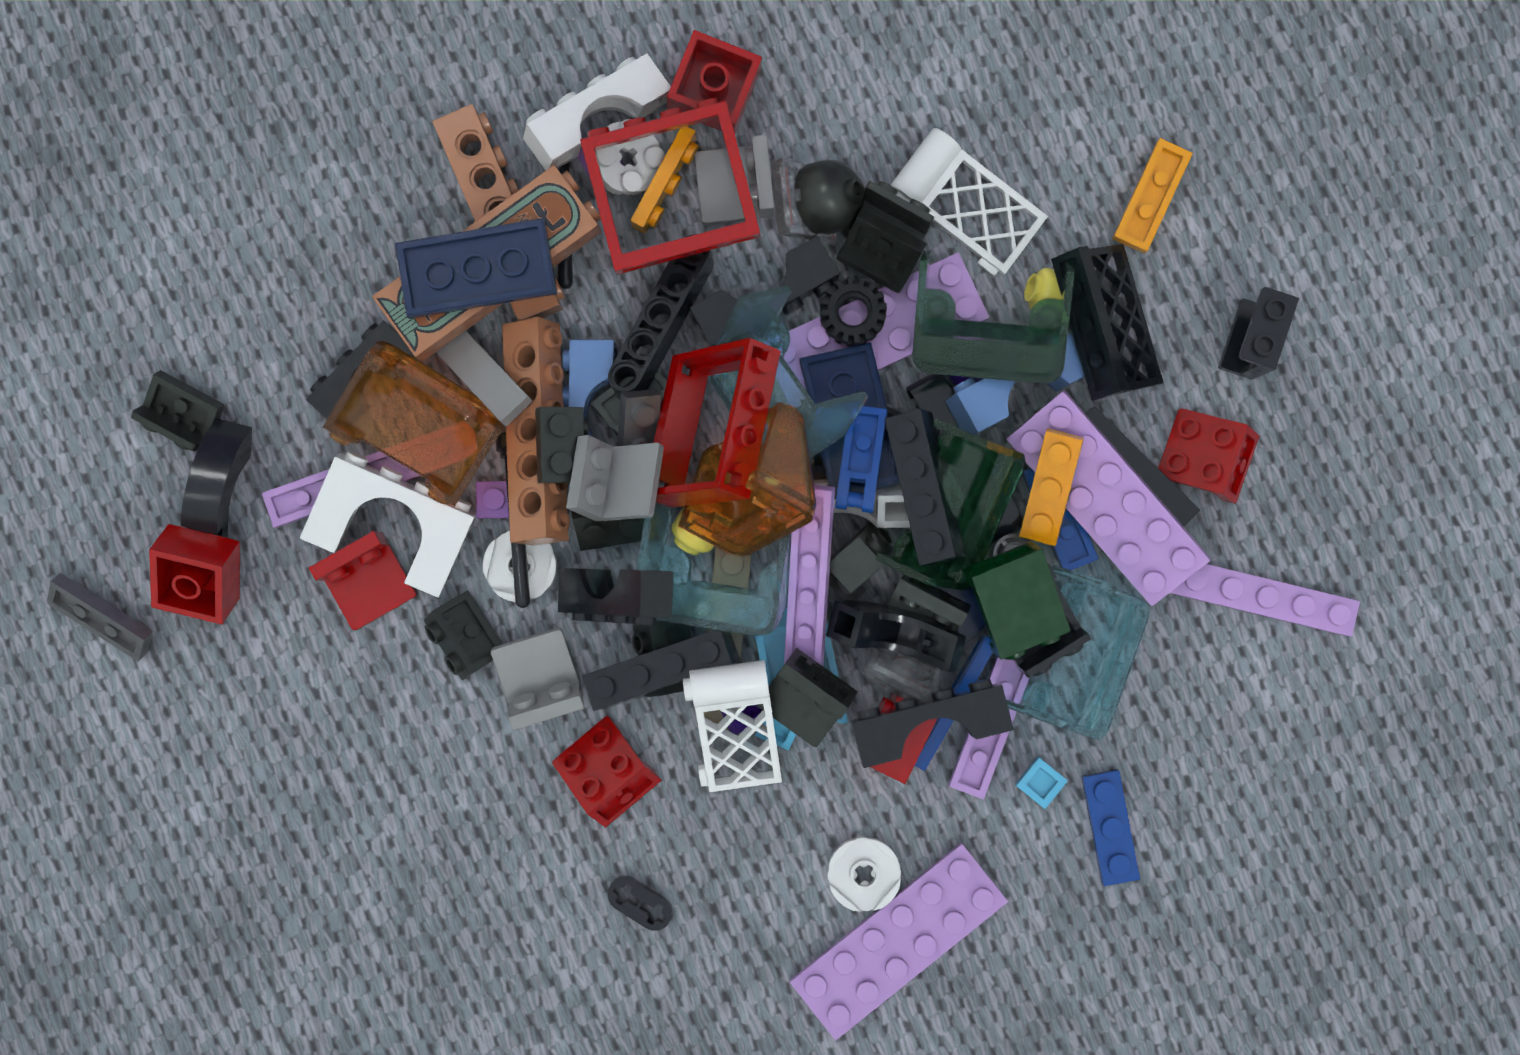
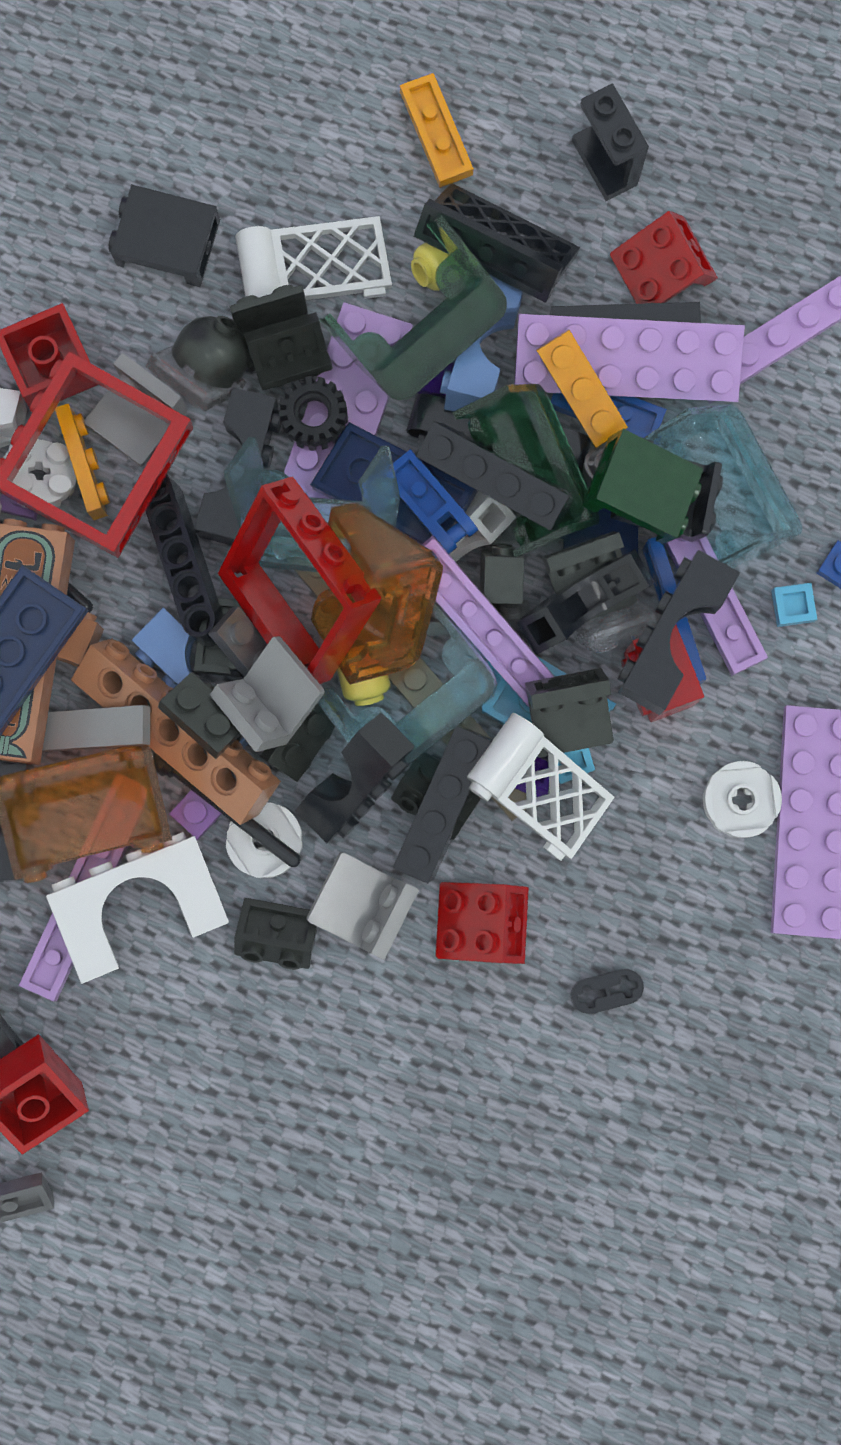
camera: 50 degrees left, 5 degrees down
red bracket [308,531,417,631] -> none
none -> black panel [108,184,220,288]

